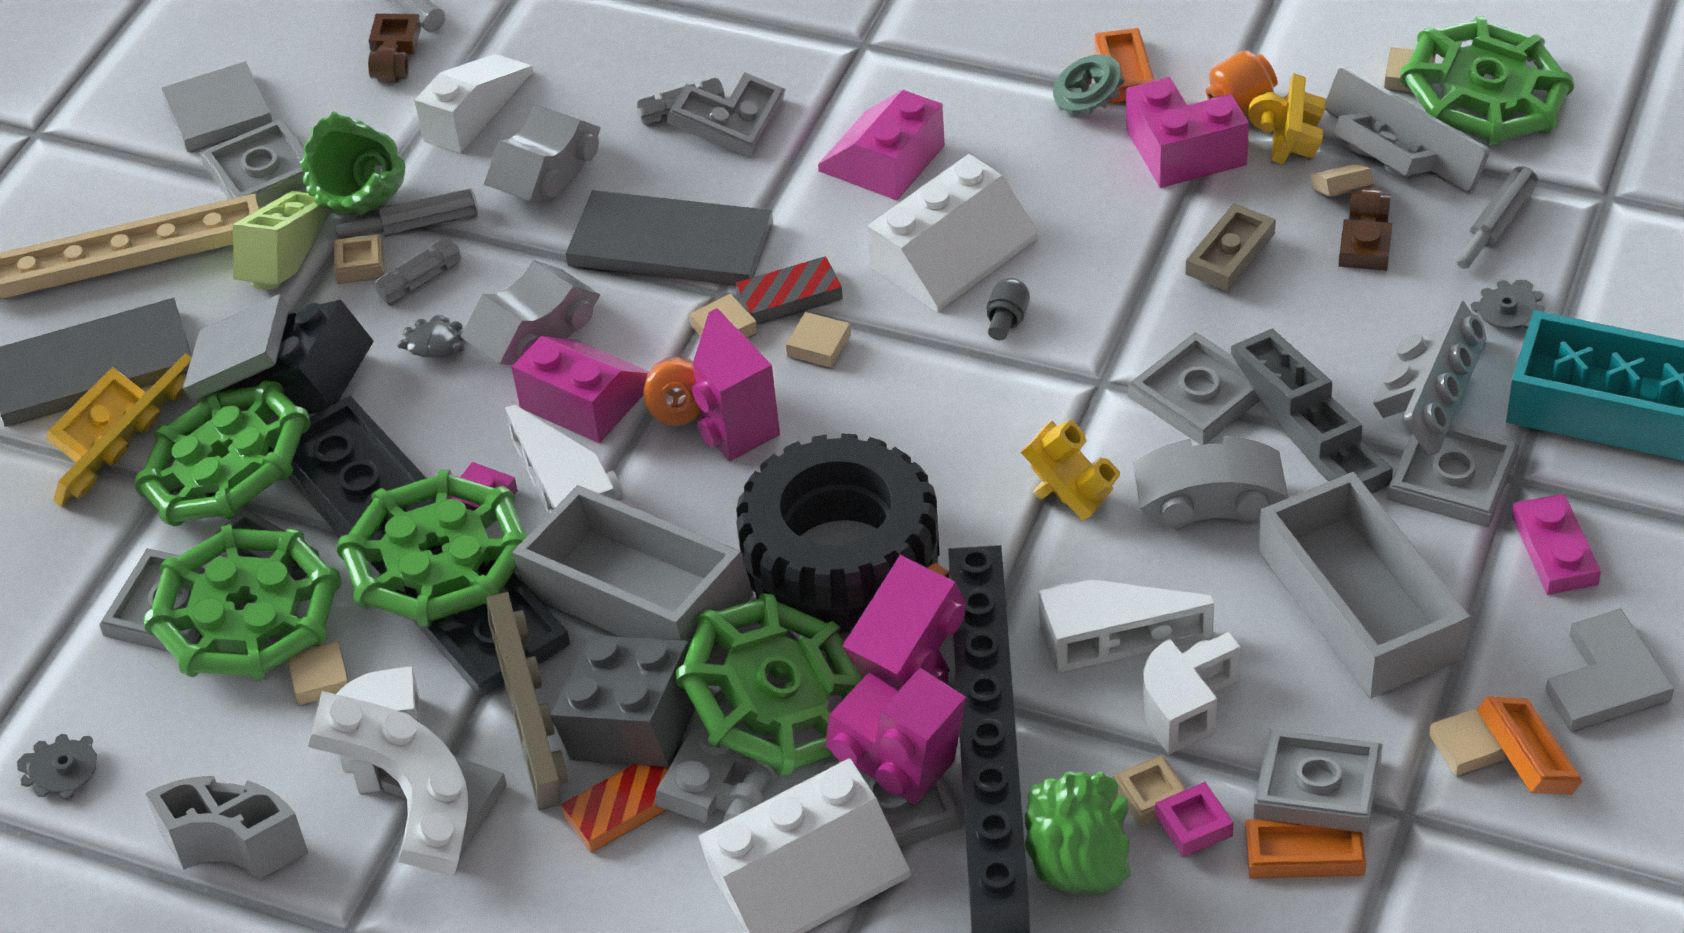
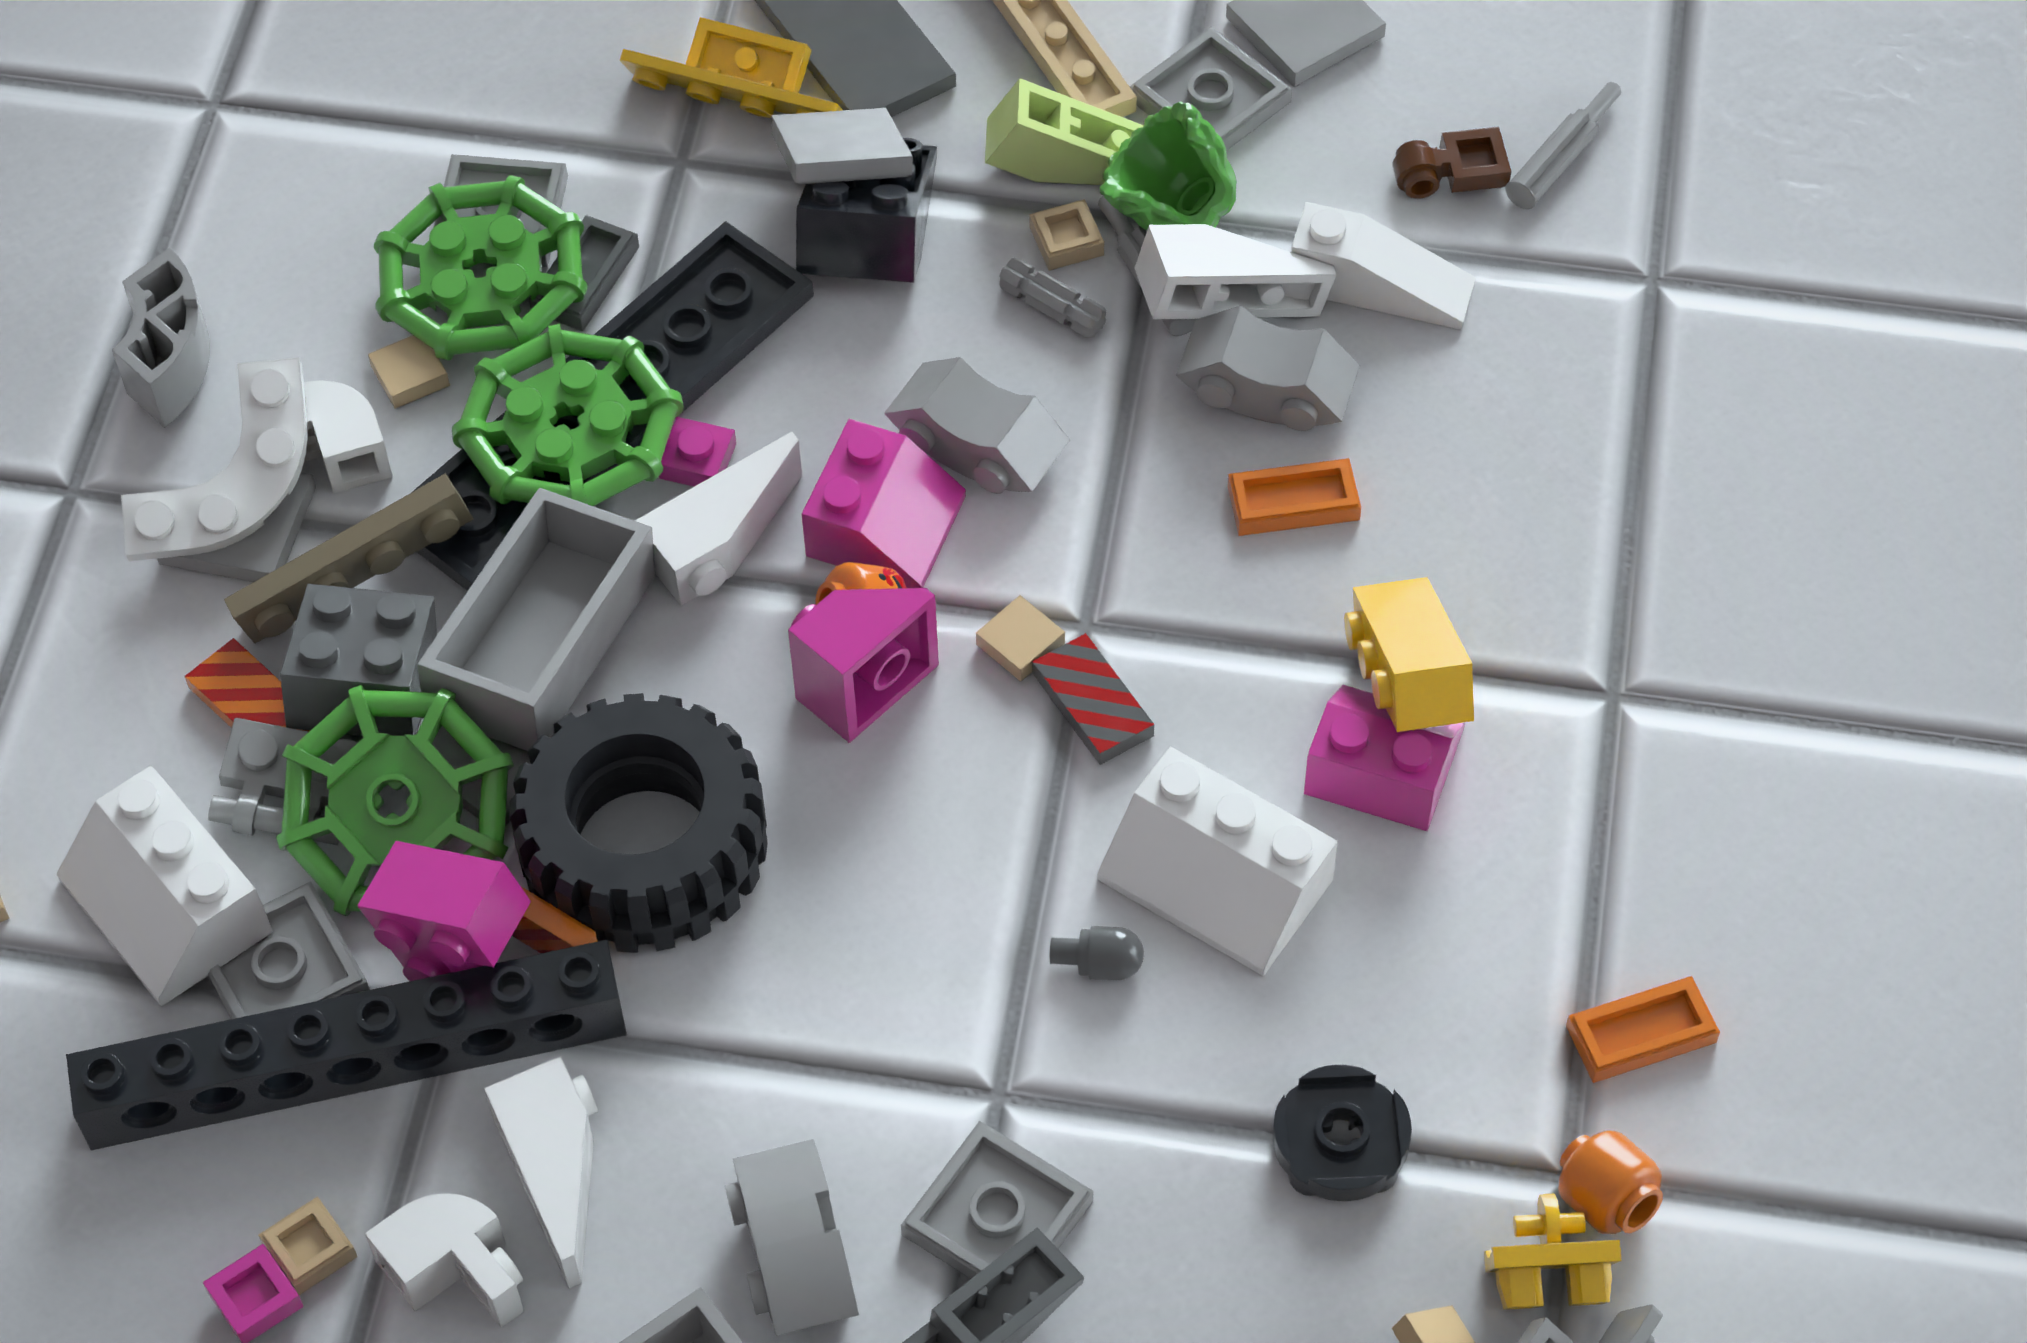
camera: 75 degrees right, 10 degrees up
dark grey piece [17,734,97,800] -> none
bright green plate [135,380,310,526] -> none
dark grey piece [397,315,464,357] -> none
dark grey tile [566,190,773,285] -> none
light grey axle [637,78,725,125] -> none
light grey tile [667,72,786,158] -> none
tan tile [786,312,851,368] -> none
dark pink brick [825,668,966,805] -> none
yellow hips [1020,420,1120,521] -> none
bright green hair [1025,772,1131,894] -> none
sand green gear [1053,55,1125,117] -> none
dark pink brick [1126,77,1249,188] -> none
dark tan plate [1185,203,1276,291] -> none
none -> white slope [1134,224,1337,319]
none -> orange tile [1228,458,1361,536]
none -> black plate [1273,1065,1412,1201]
none -> yellow brick [1344,577,1474,732]

